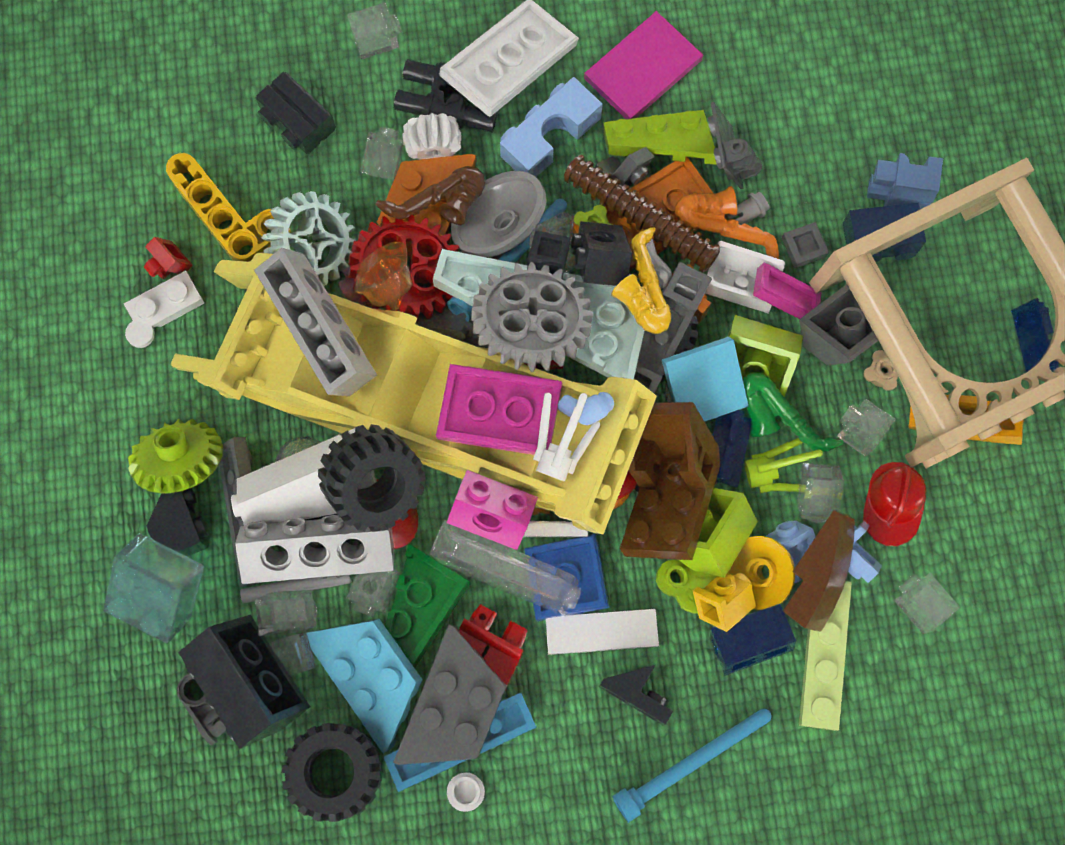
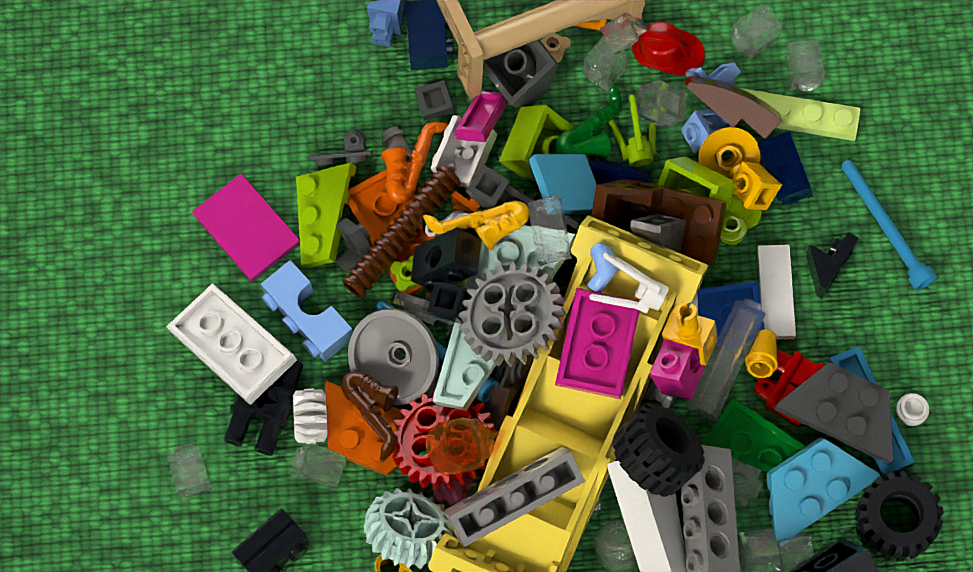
camera: 85 degrees left, 5 degrees down
none -> clear tile [527,195,572,266]
none -> clear bracket [600,13,647,55]
none -> flat silver slope [630,213,686,253]
none -> yellow bracket [662,302,718,366]
none -> yellow cone [745,329,778,378]
none -> clear brick [785,39,825,91]

